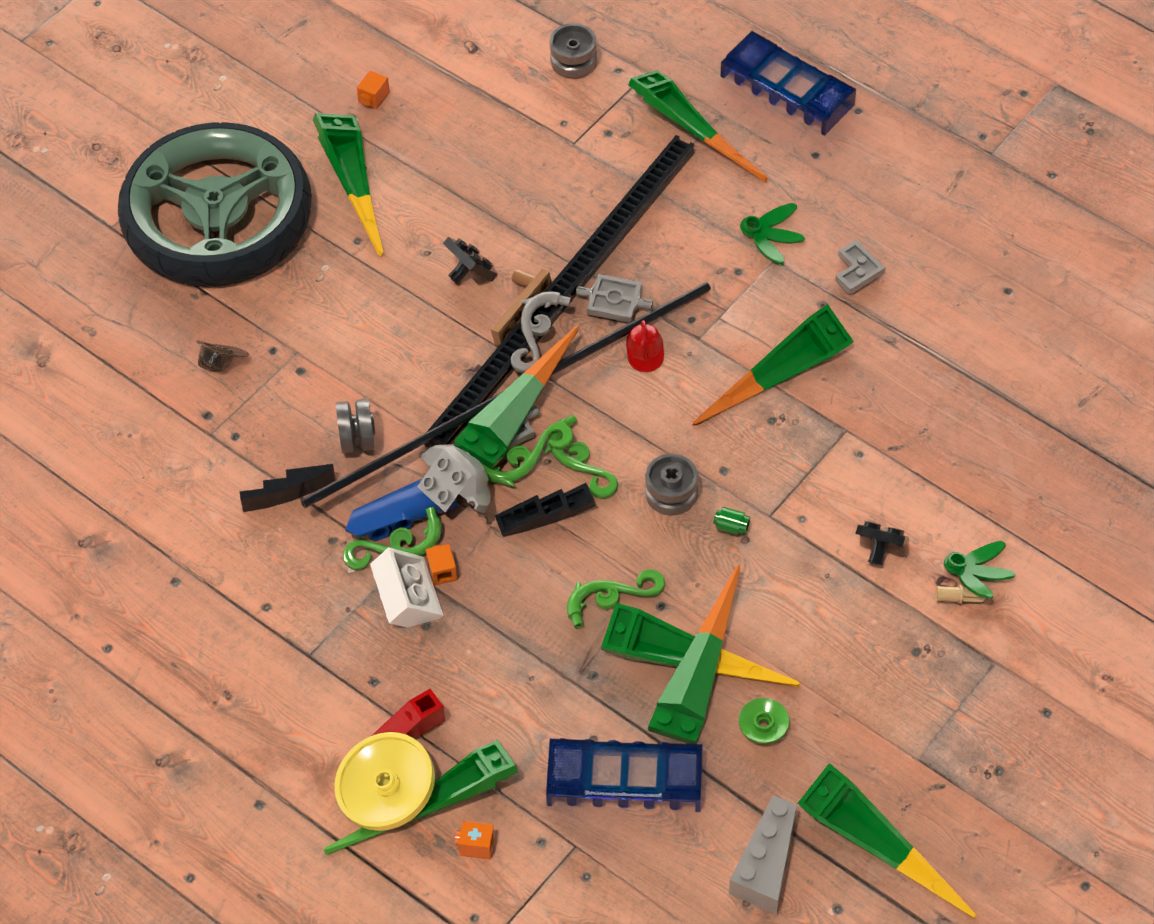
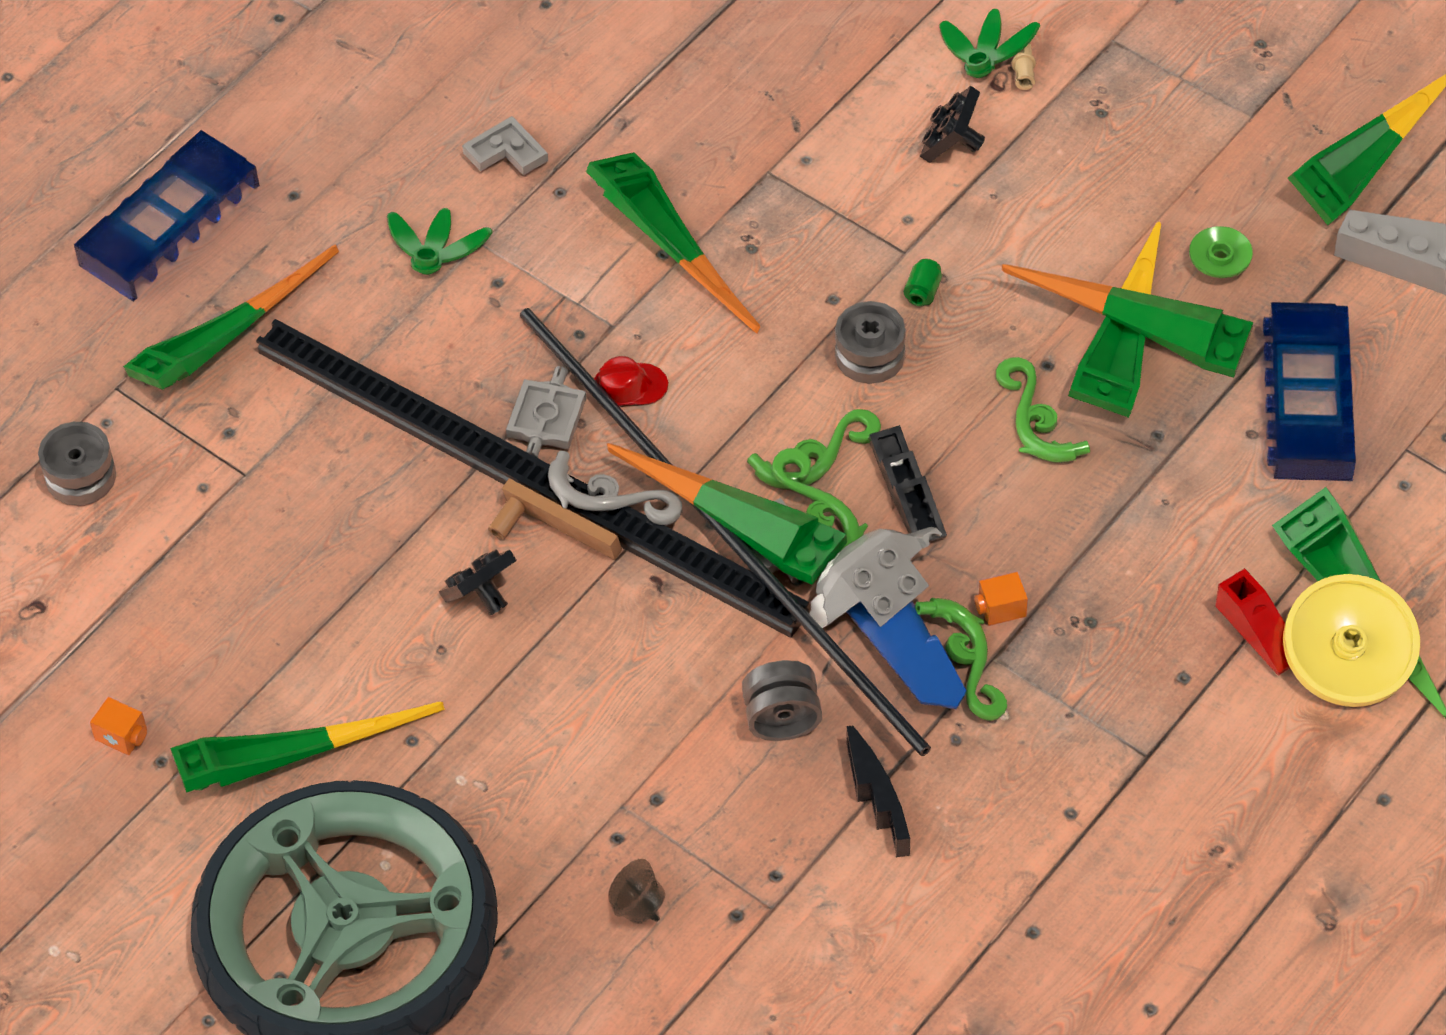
camera: 90 degrees left, 0 degrees up
white slope [370,547,444,628] -> none
orange brick [455,821,495,859] -> none

